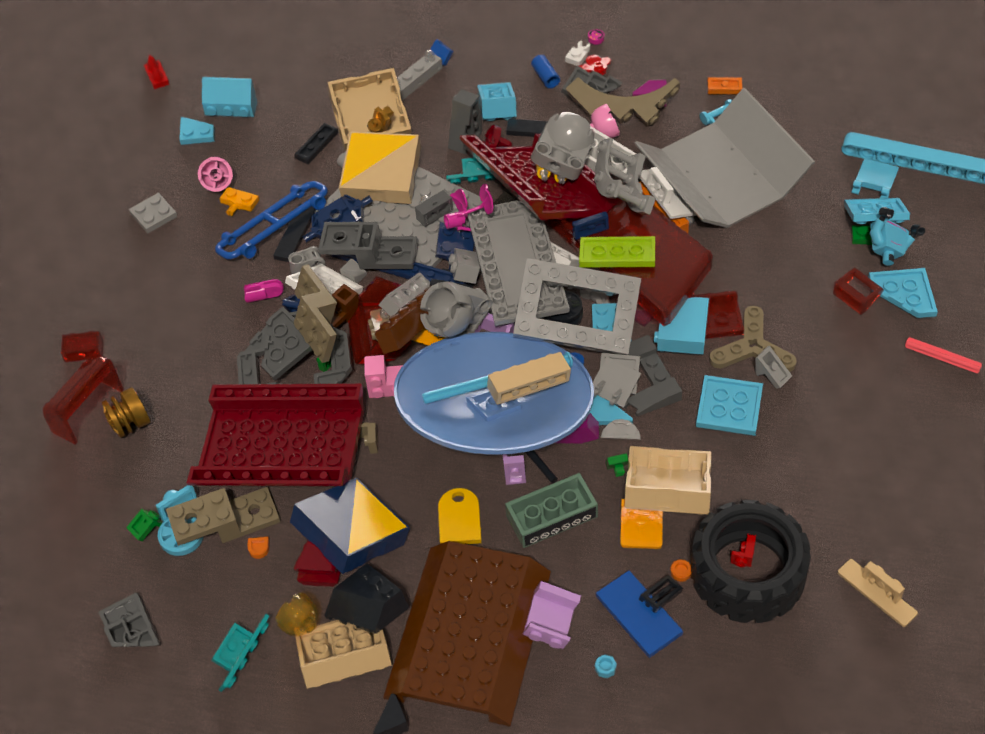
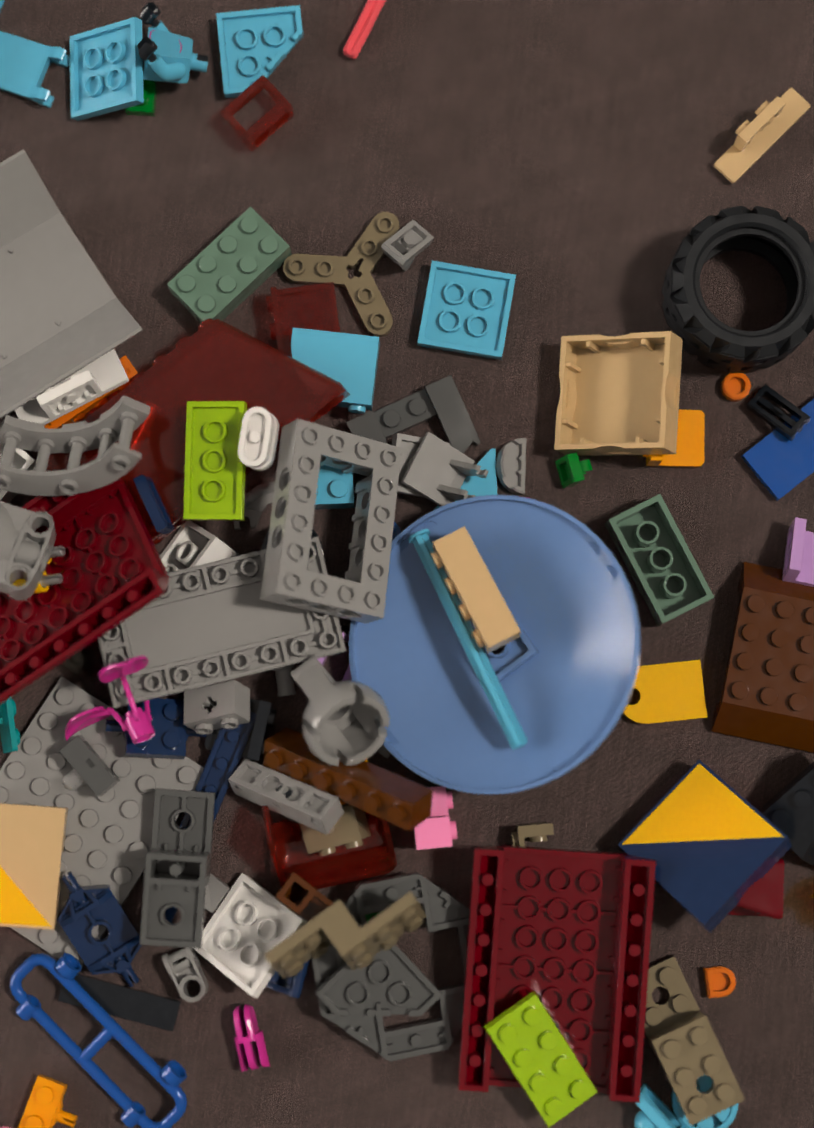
camera: 100 degrees left, 30 degrees up
red bracket [730,534,756,567] -> none
none -> sand green brick [167,206,292,332]
none -> white brick [238,407,279,471]
none -> lime plate [483,991,597,1128]

